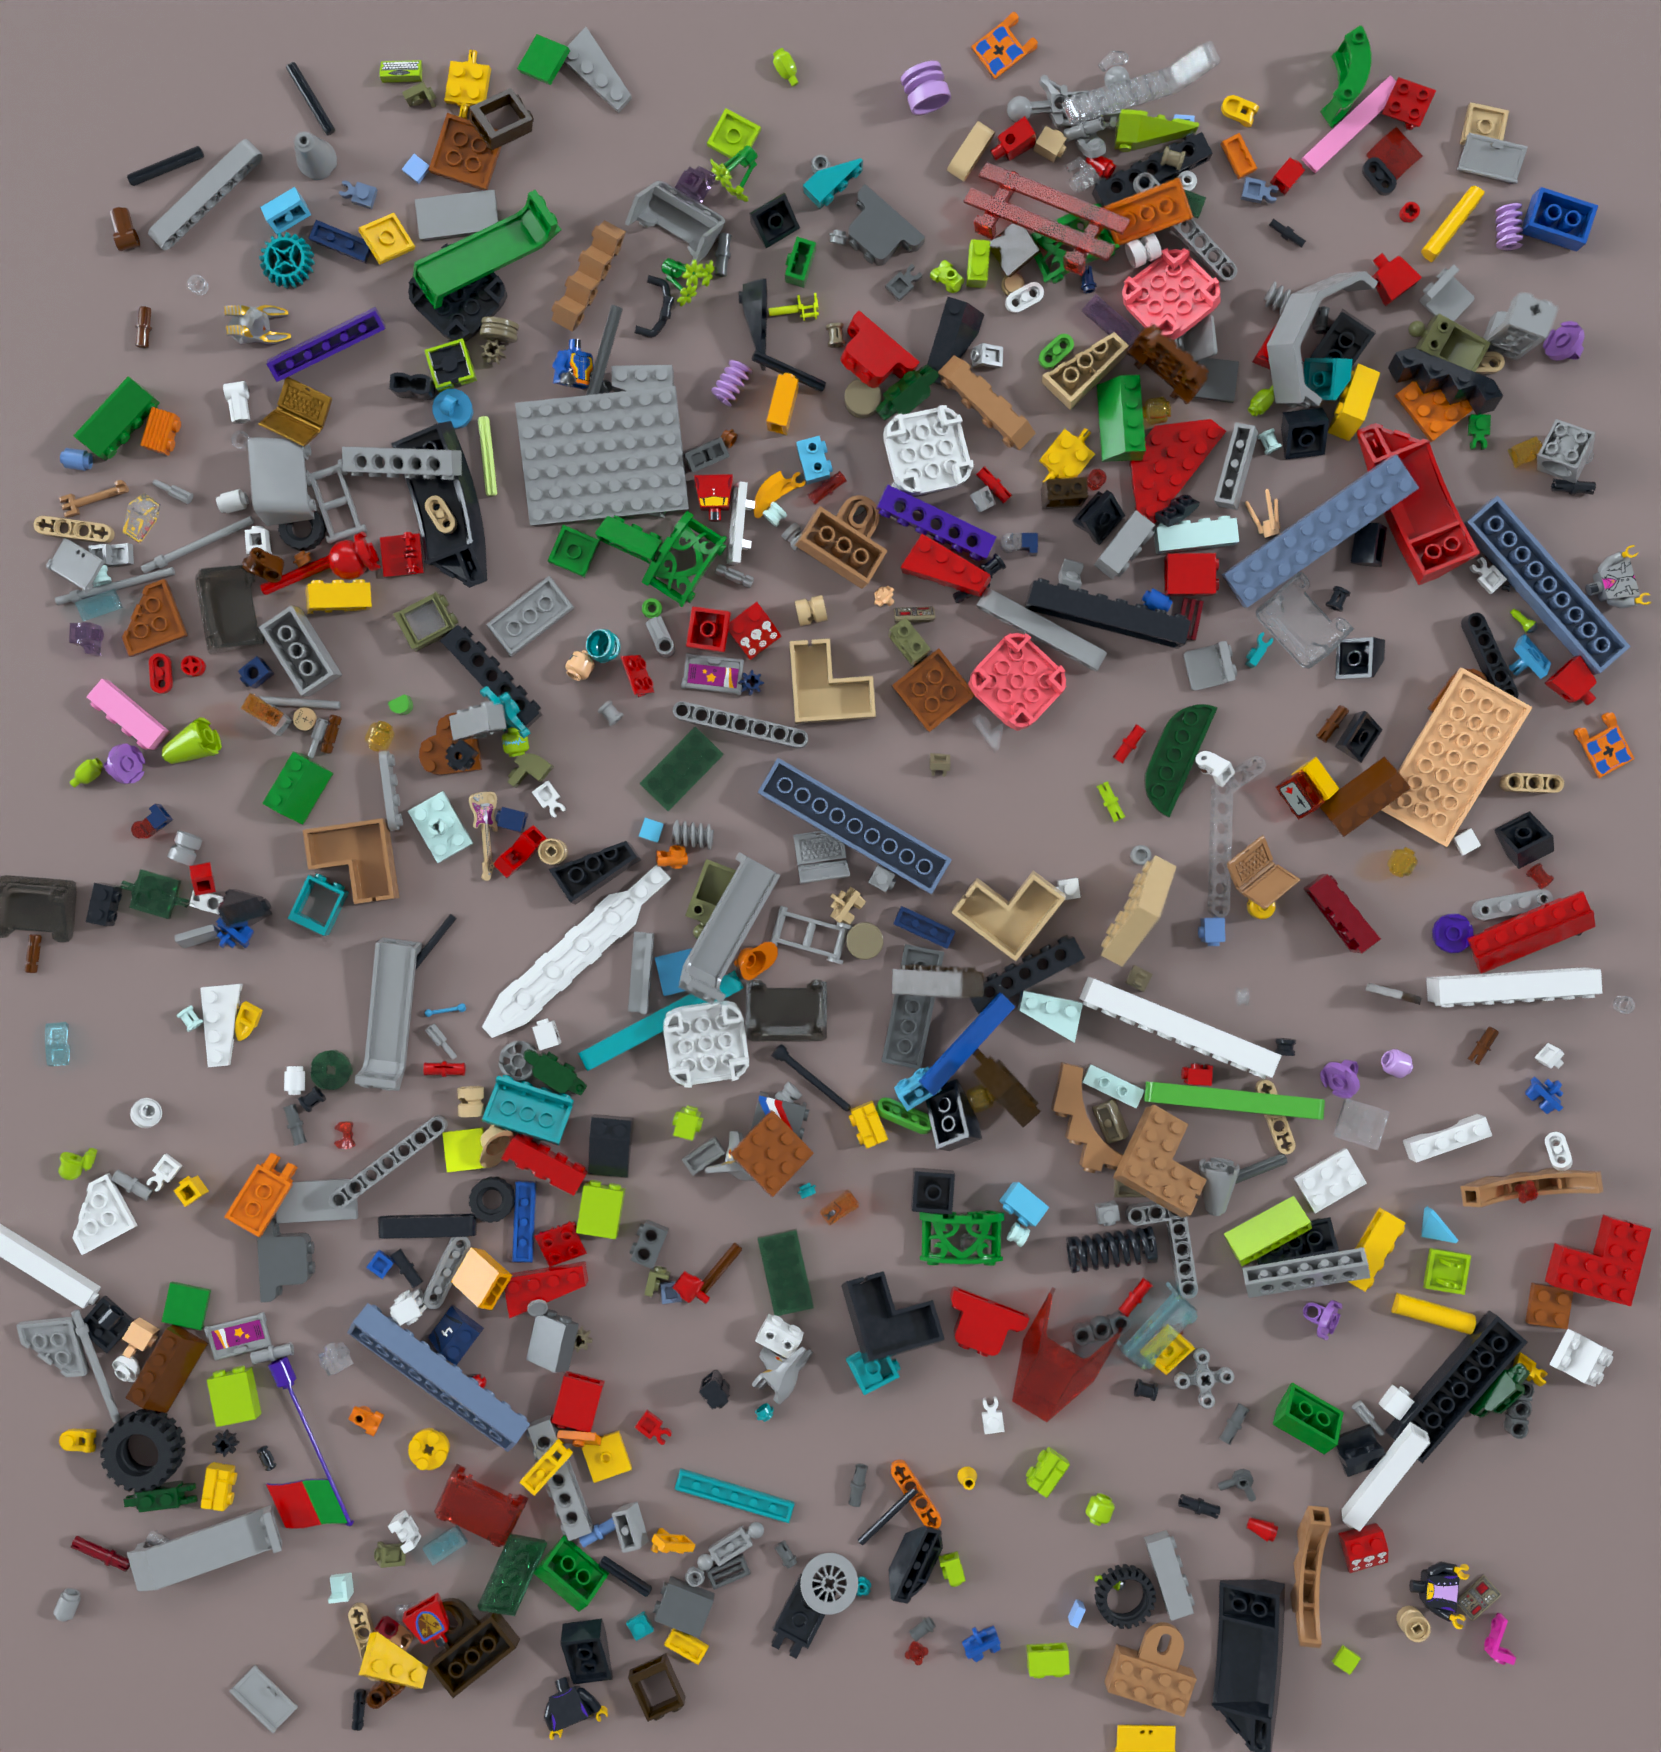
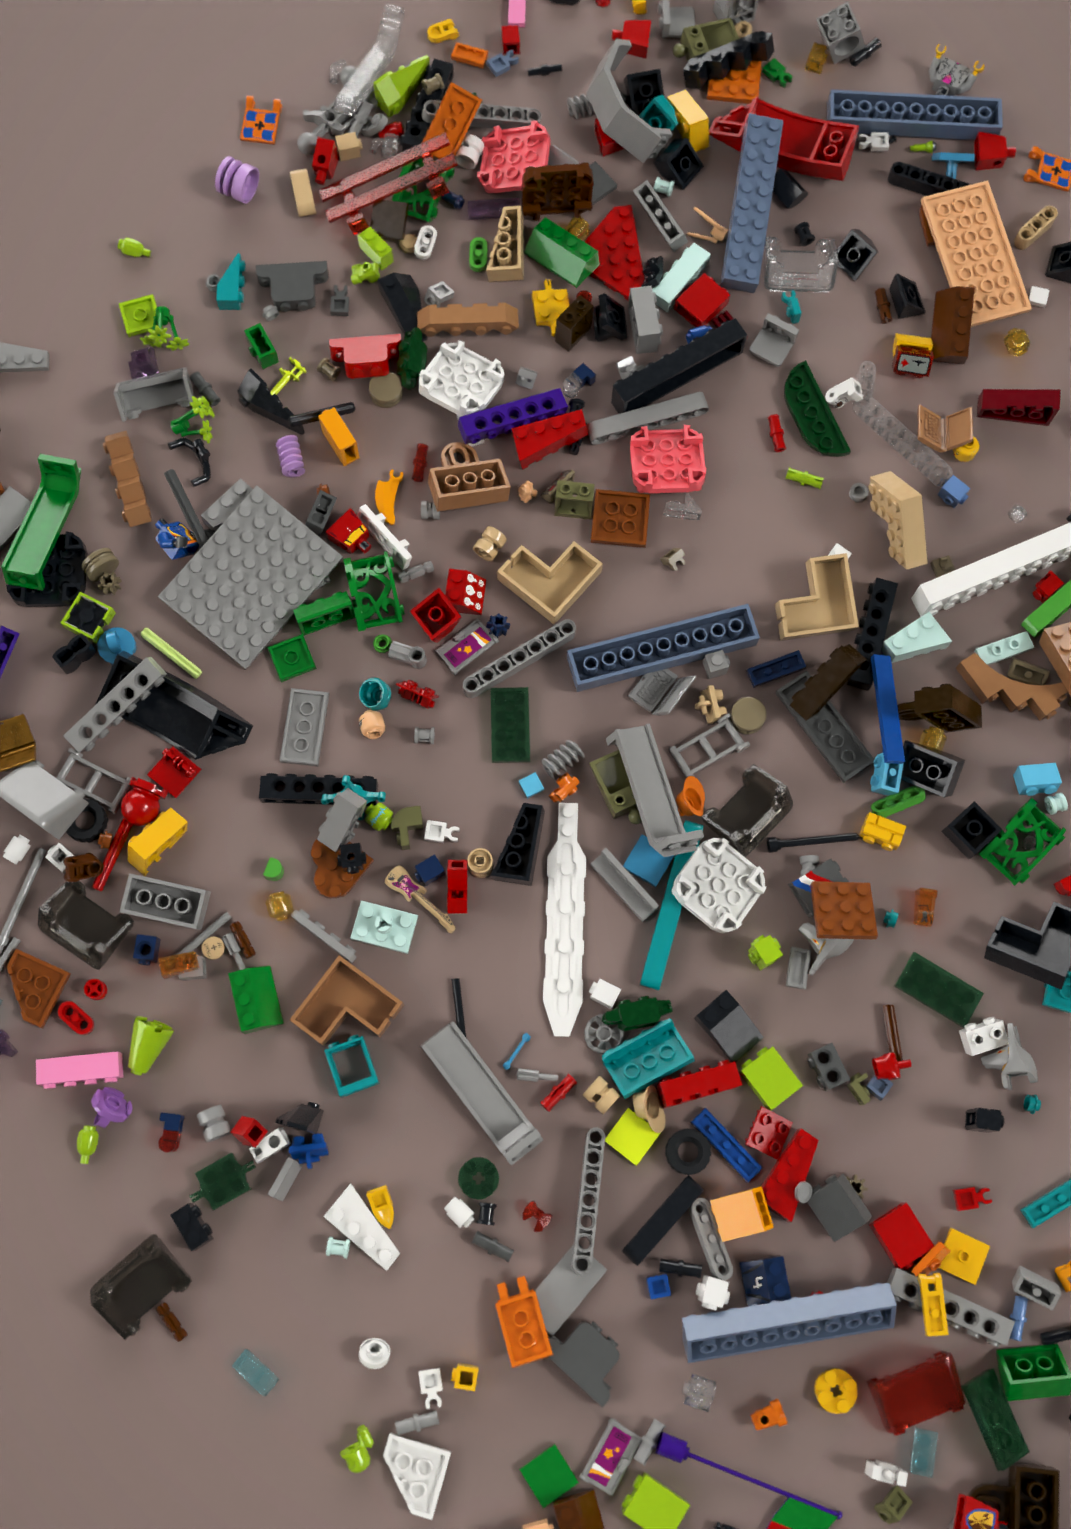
camera: 45 degrees left, 15 degrees down
window [393,591,459,652] -> none
tan plate [425,496,457,534] -> none
black slope [749,193,800,249] -> none
light aqua wheel [762,502,787,527] -> none
medium azure brick [796,435,833,485] -> none
red pin [976,466,1012,504] -> none
lime plant [1248,385,1275,417] -> none

